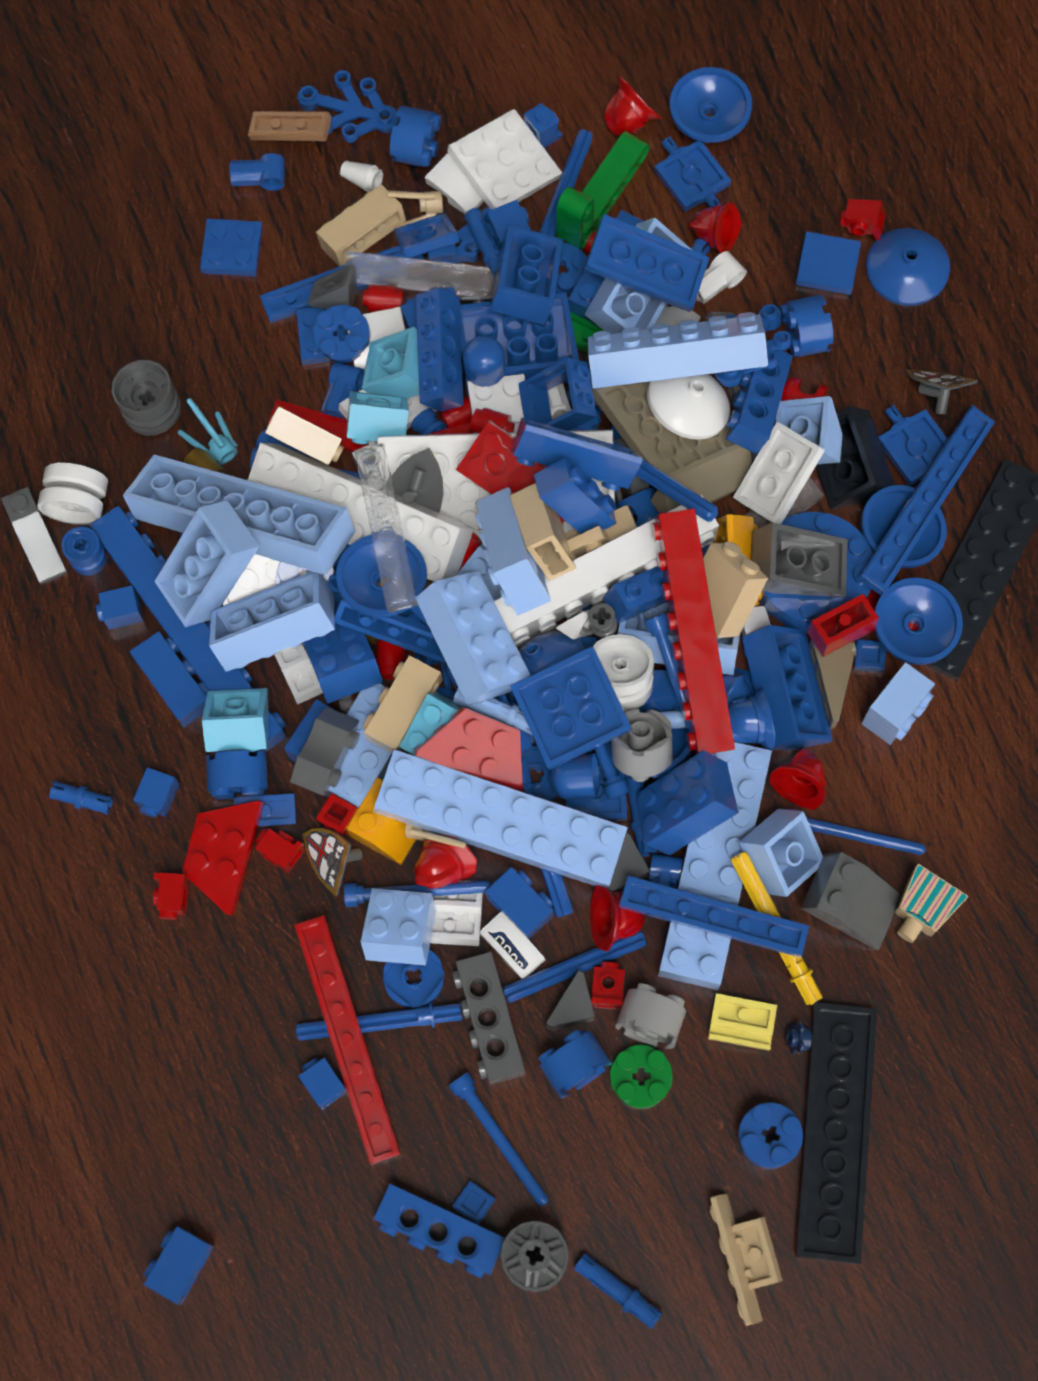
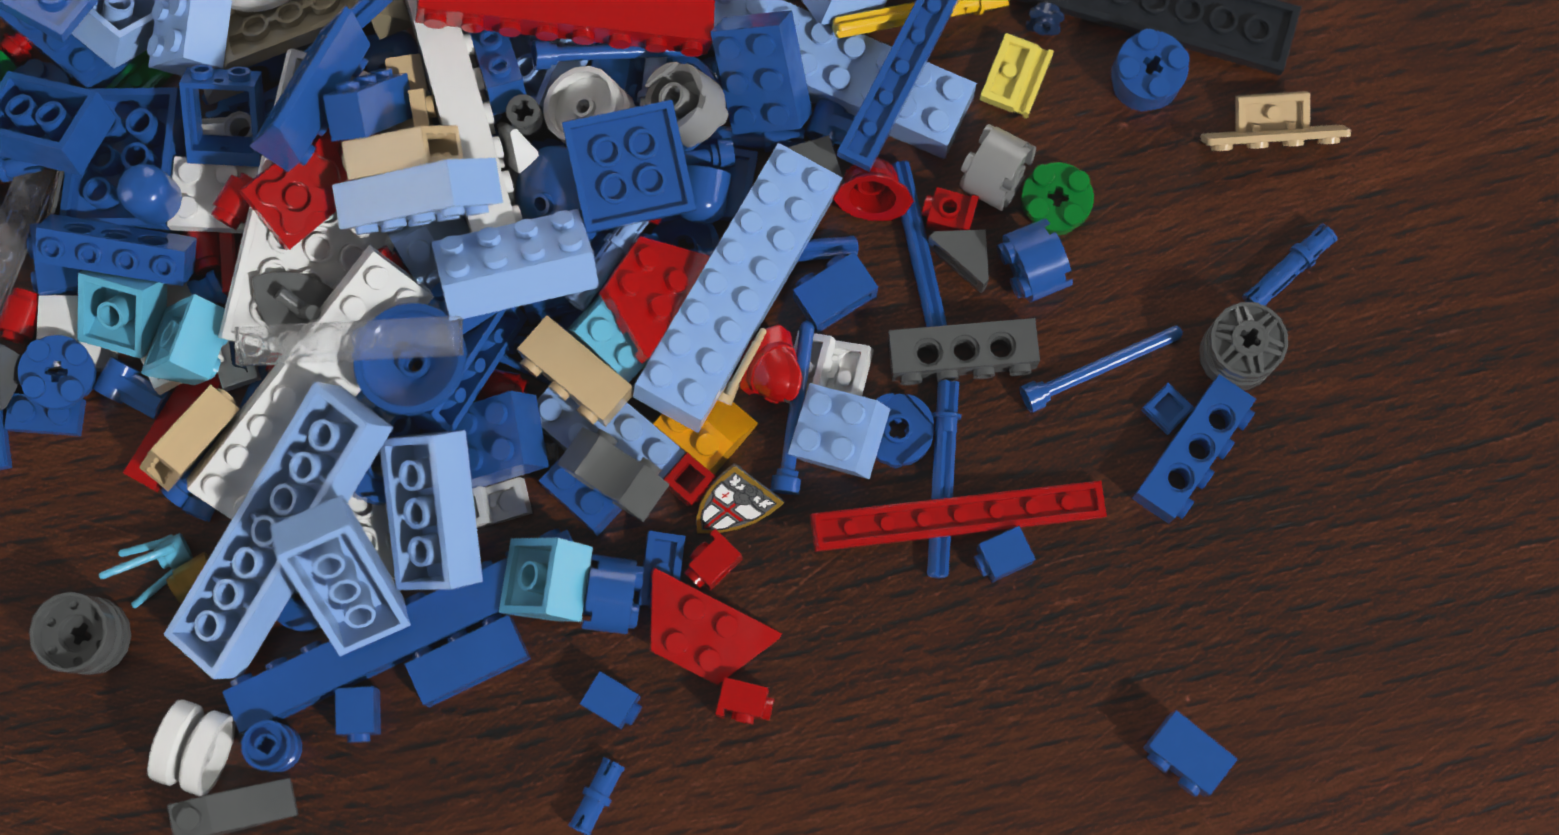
camera: 80 degrees left, 5 degrees up
white slope [479,911,545,979] -> none

